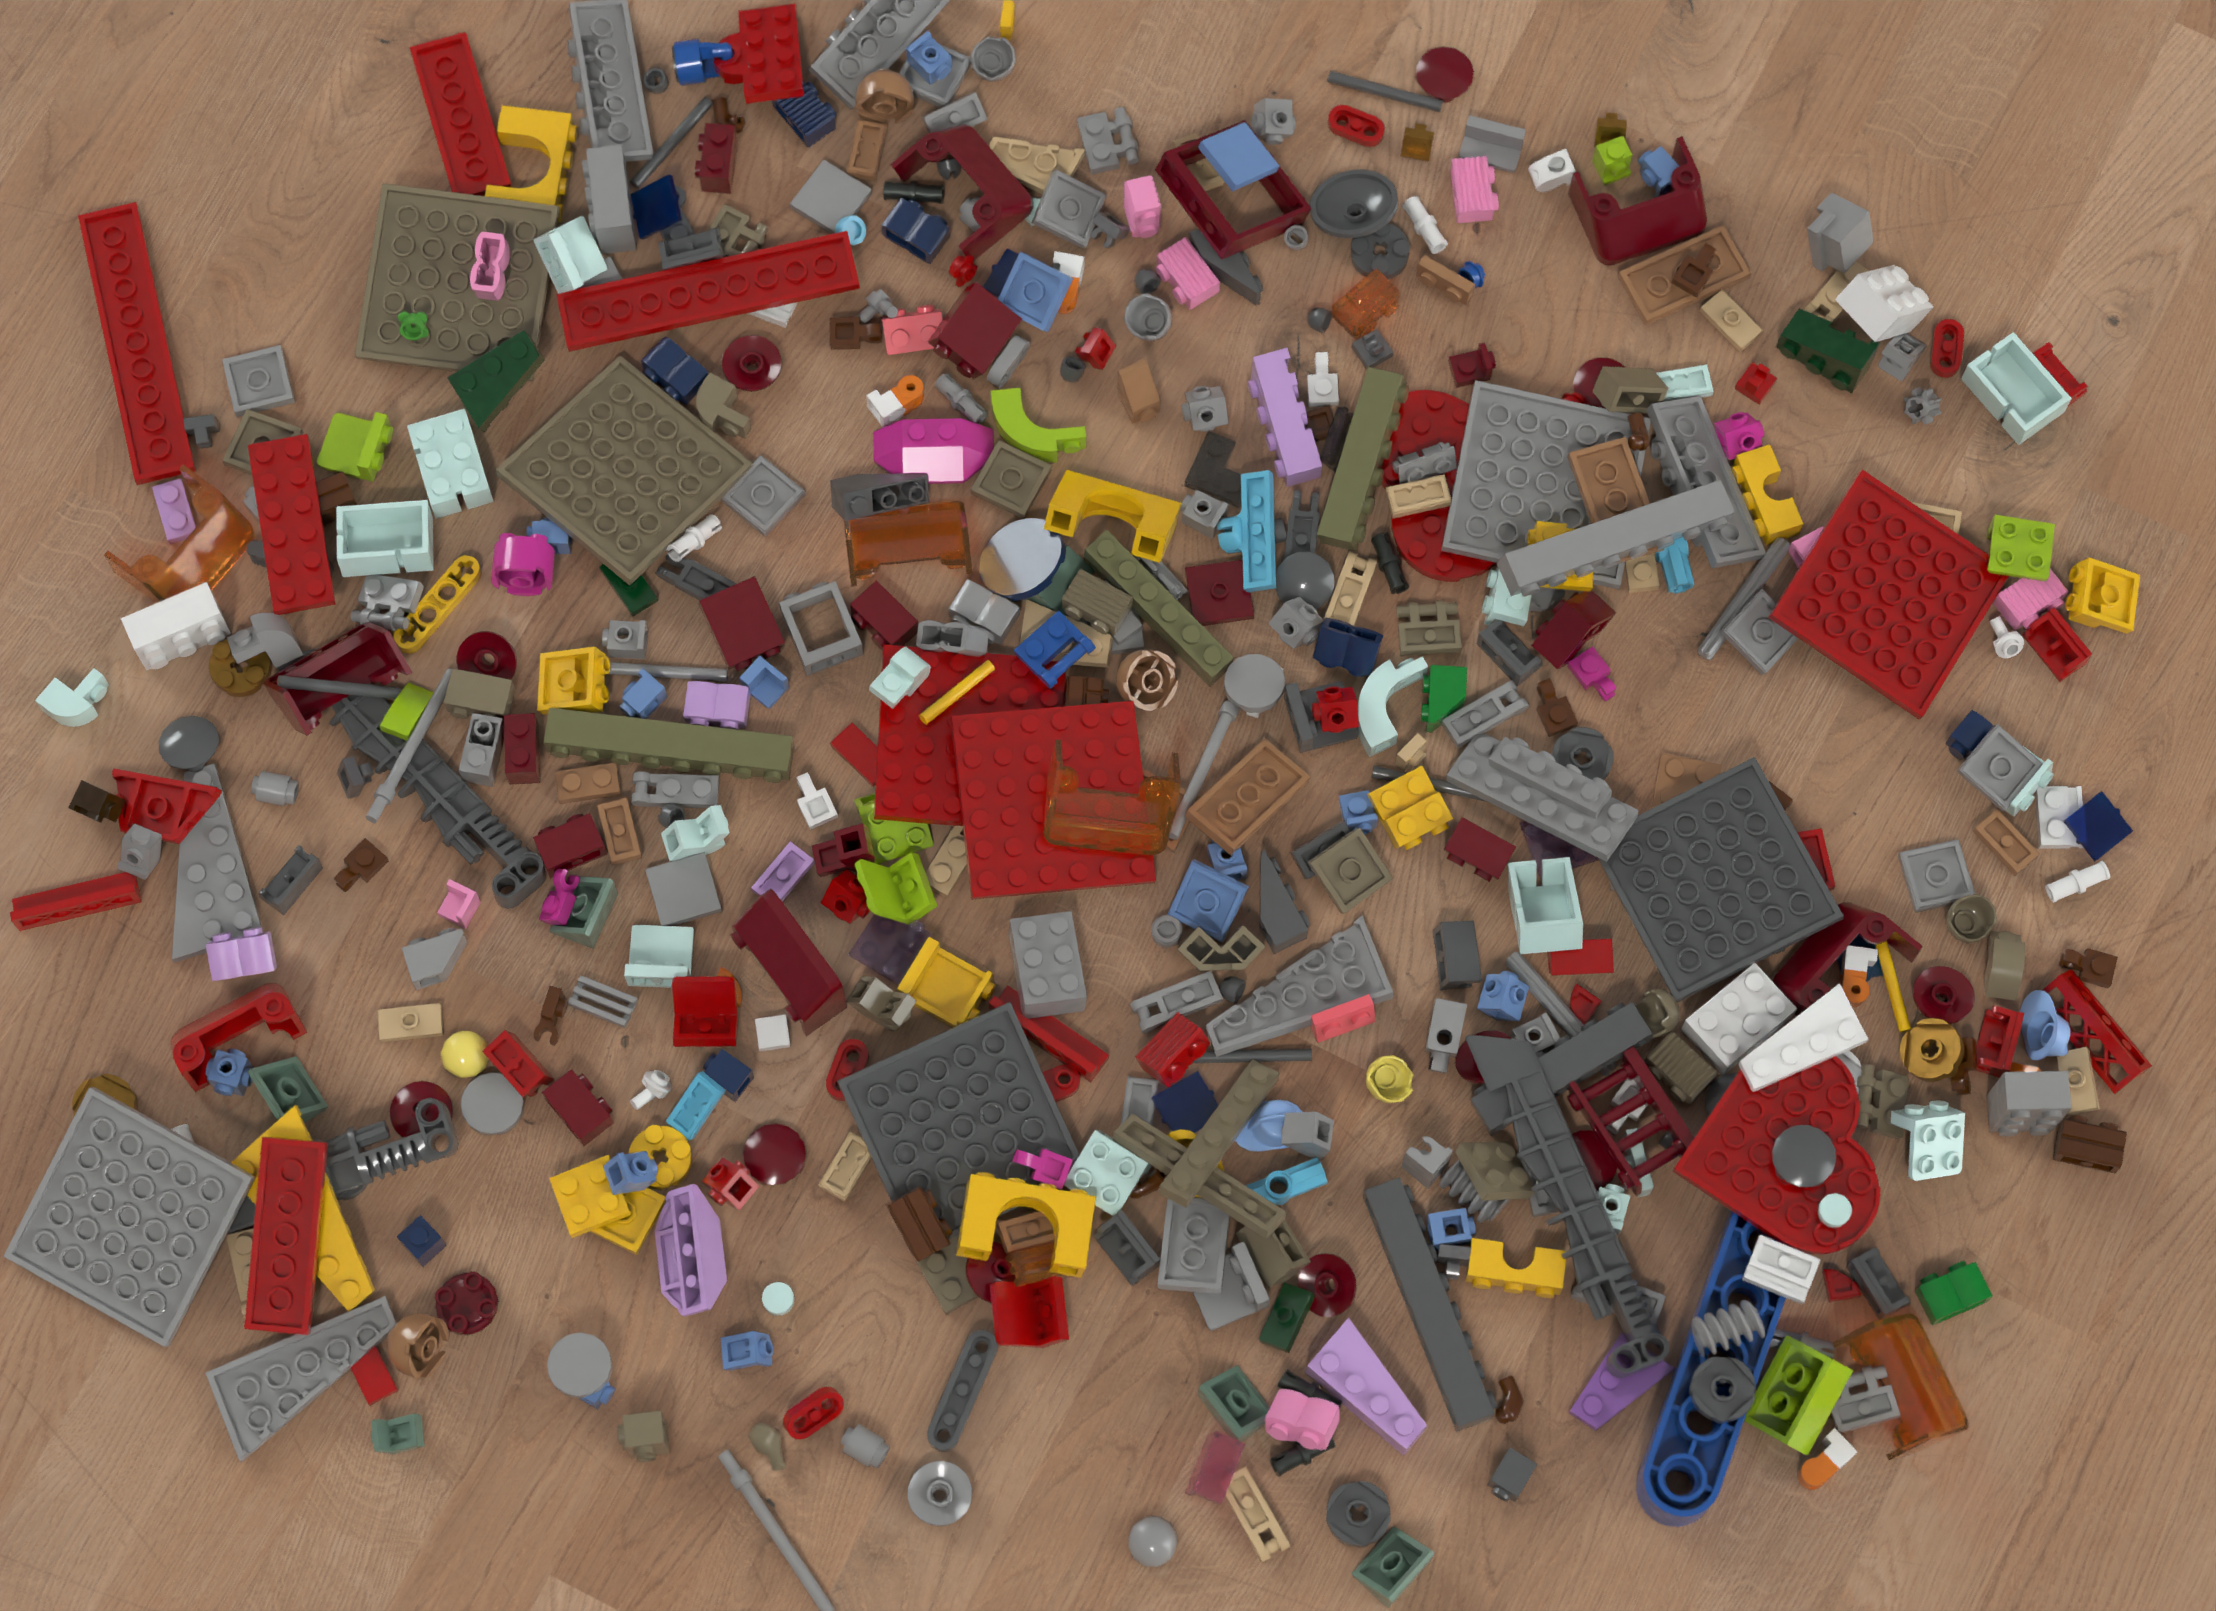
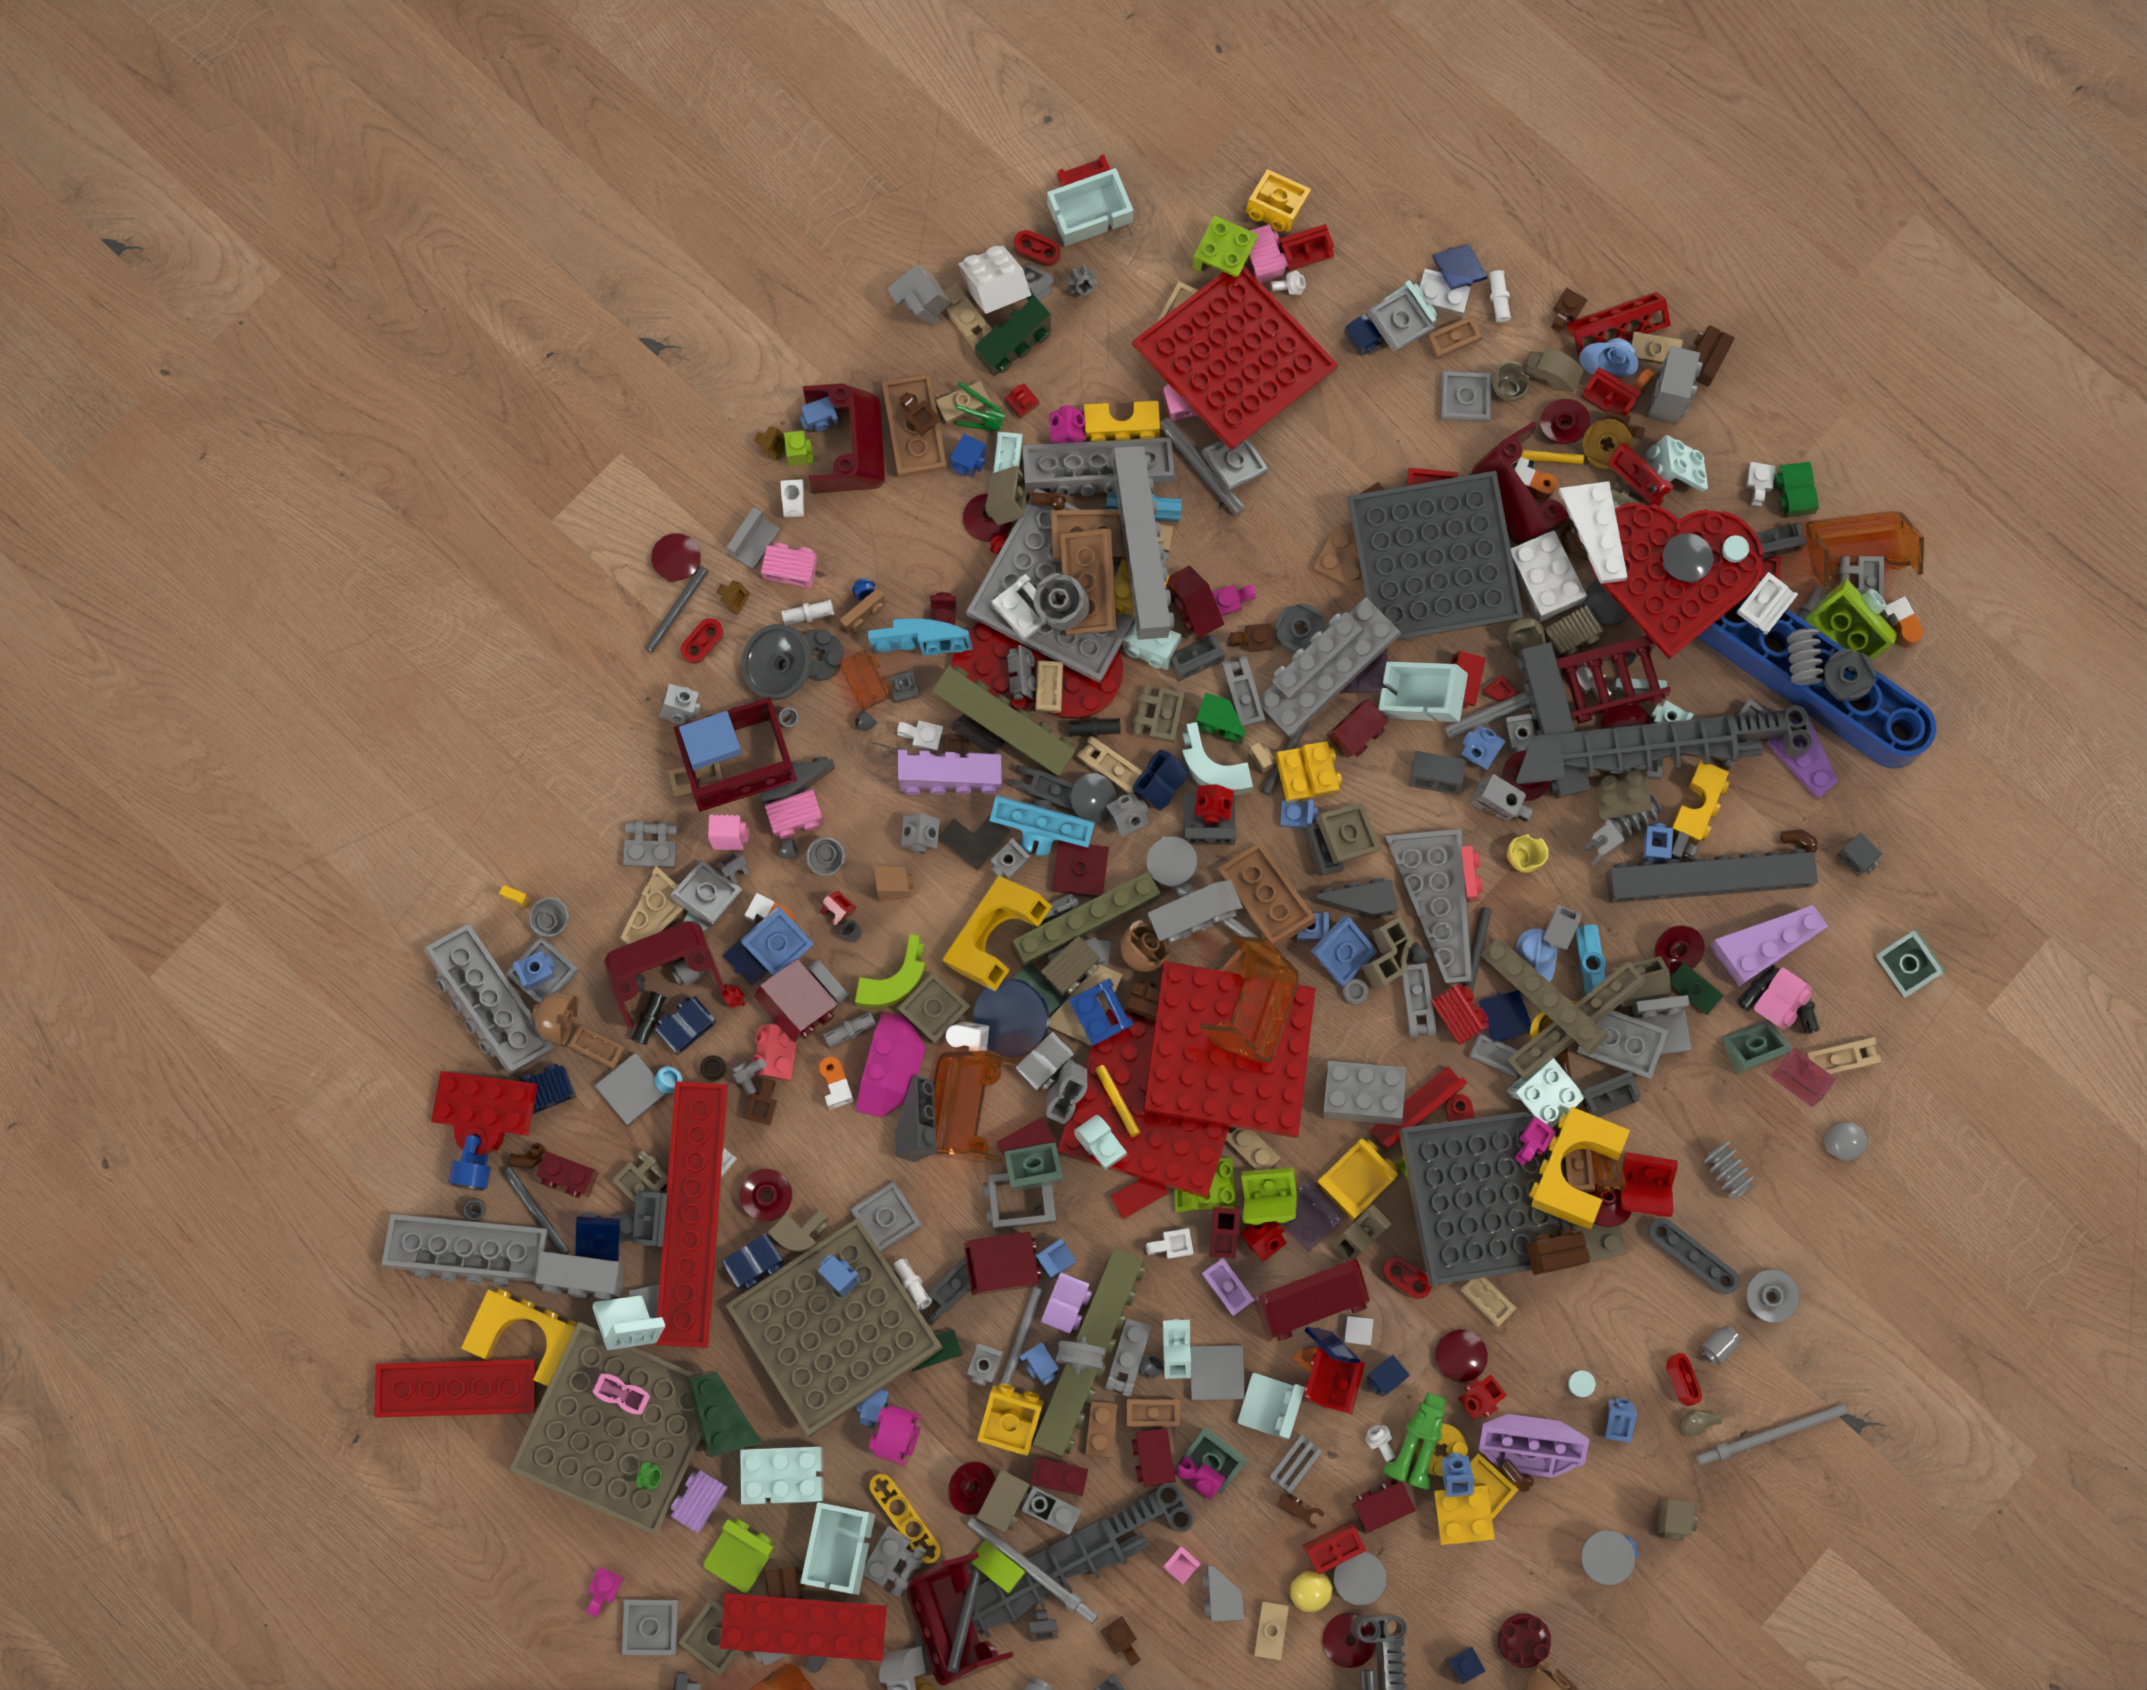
camera: 75 degrees left, 5 degrees up
medium azure plate [666,1071,726,1141] -> none
light grey plate [922,92,988,133] -> none
dark grey plate [1326,1481,1390,1548] -> none
none -> dark pink plate [586,1567,624,1617]
none -> lavender brick [670,1470,729,1534]
none -> dark brown plate [700,1055,726,1081]
none -> medium blue brick [818,1254,862,1298]
none -> medium azure slope [868,619,973,656]
none -> white leg [946,1021,989,1055]
none -> blue brick [950,434,986,478]
none -> green plant [955,381,1006,433]
none -> white plate [992,574,1047,641]
none -> sand green slope [1004,1142,1063,1192]
none -> light grey brick [1033,573,1089,630]
none -> light grey wheel [1056,1336,1106,1374]
none -> medium nougat plate [1060,529,1117,636]
none -> light grey brick [1148,879,1243,943]
none -> clear blue piece [1304,1327,1361,1364]
none -> bright green piece [1382,1392,1447,1490]
none -> reddish brown arm [1499,1459,1534,1492]
none -> red plate [1607,443,1673,506]
none -> light grey piece [1704,1141,1758,1200]
none -> white plate [1746,462,1775,507]
none -> light aqua tile [1862,589,1886,614]

